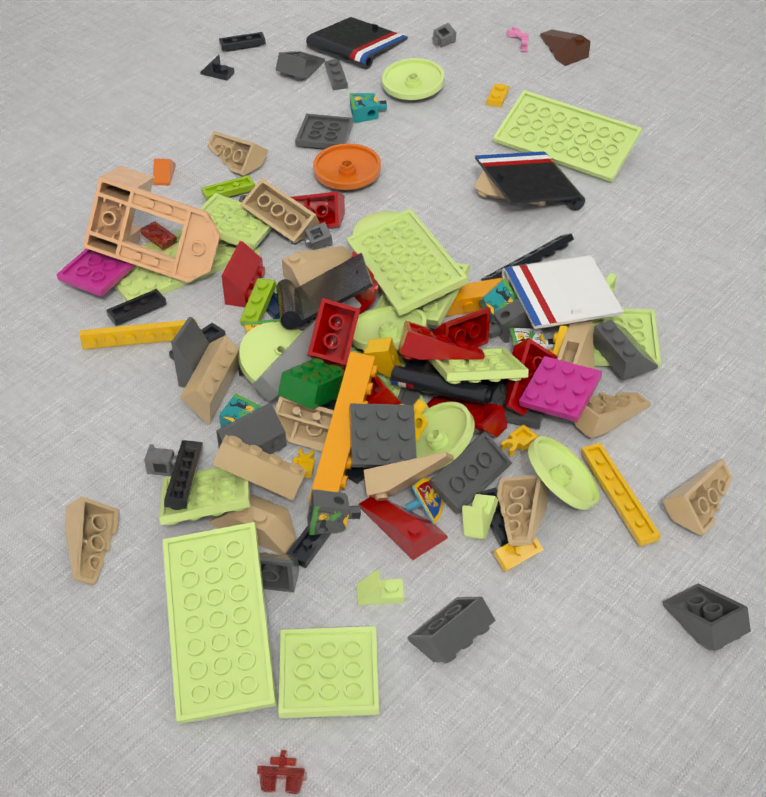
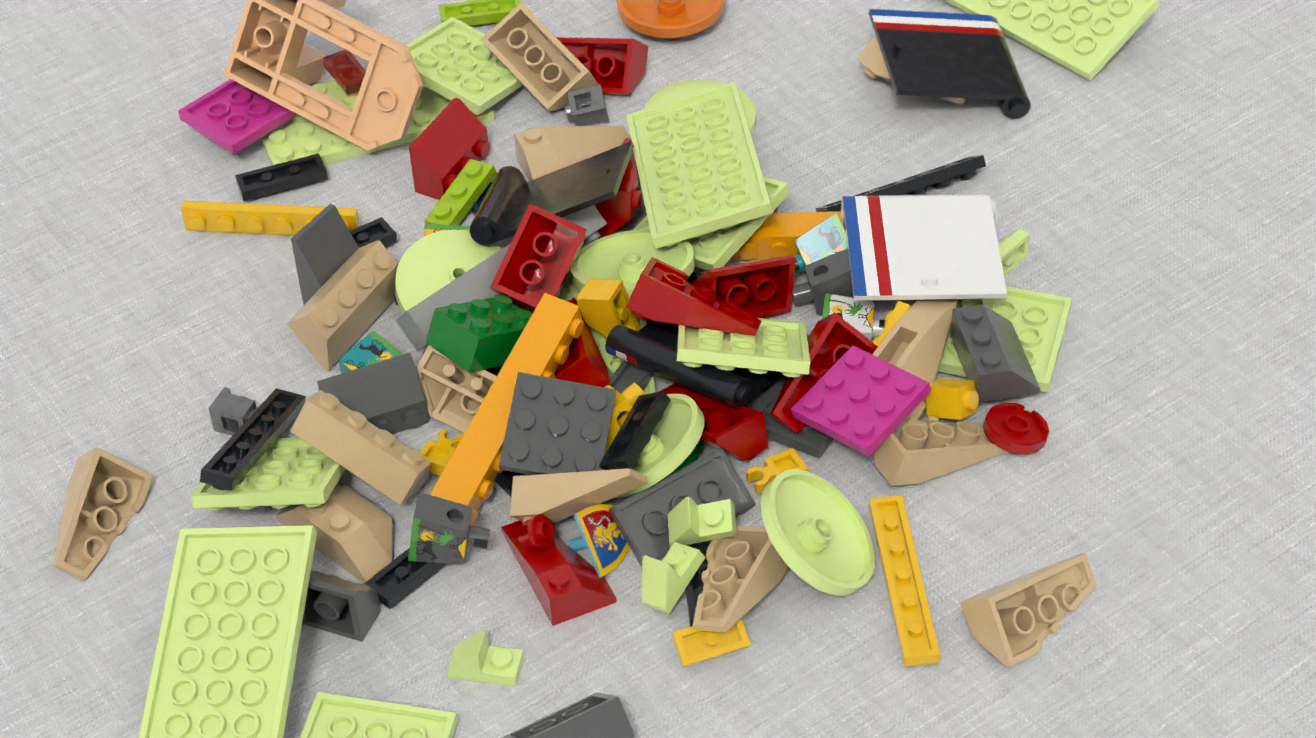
camera: 15 degrees right, 0 degrees up
none -> red plate [518,514,555,549]
none -> black plate [599,391,671,470]
none -> yellowish green slope [668,496,737,547]
none -> yellow brick [925,378,979,420]
none -> red tile [983,402,1049,454]

